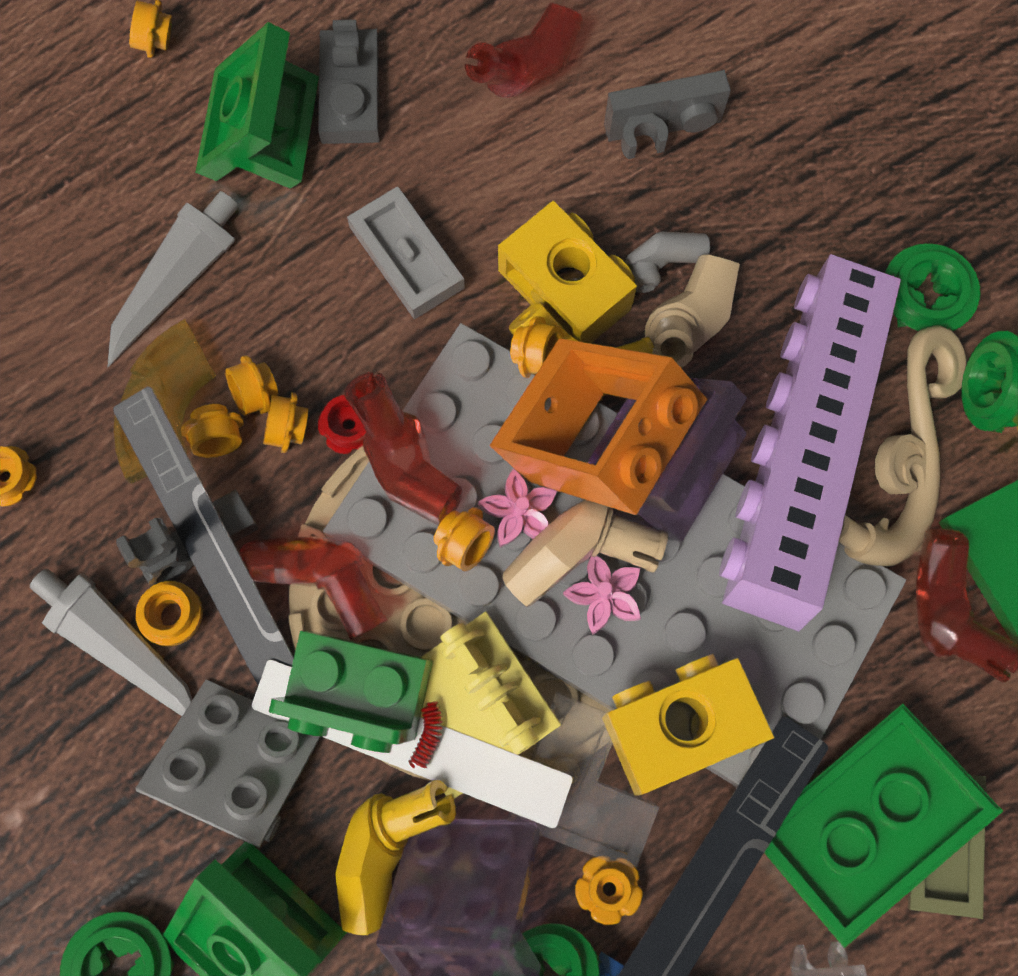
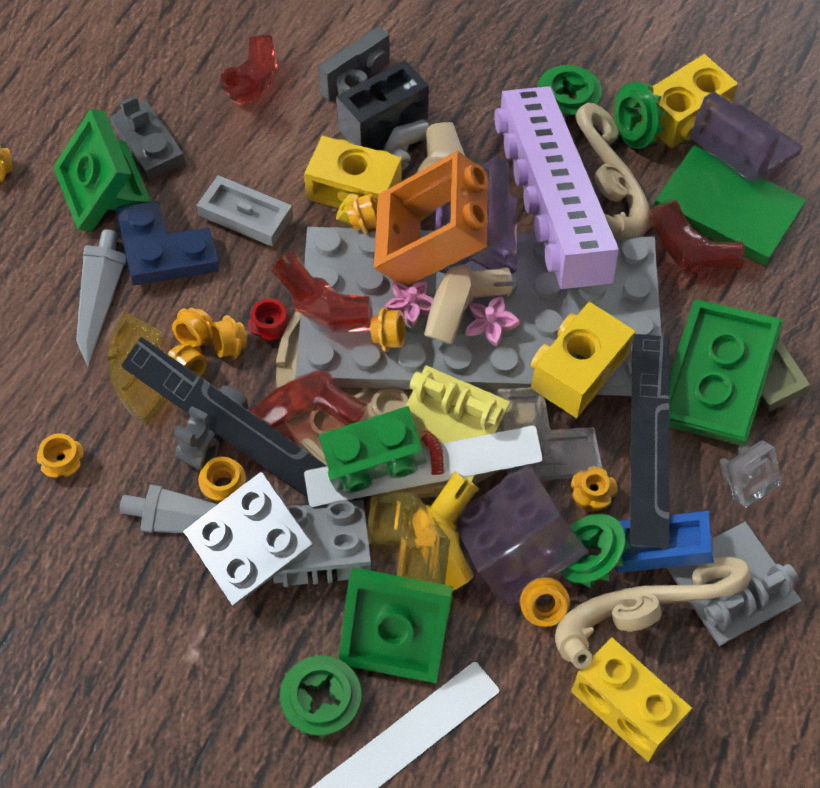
camera: 30 degrees left, 15 degrees down
none -> dark blue plate [116,201,219,286]
none -> hinge [184,472,314,607]
none -> black brick [336,60,429,149]
none -> clear yellow tile [367,492,450,585]

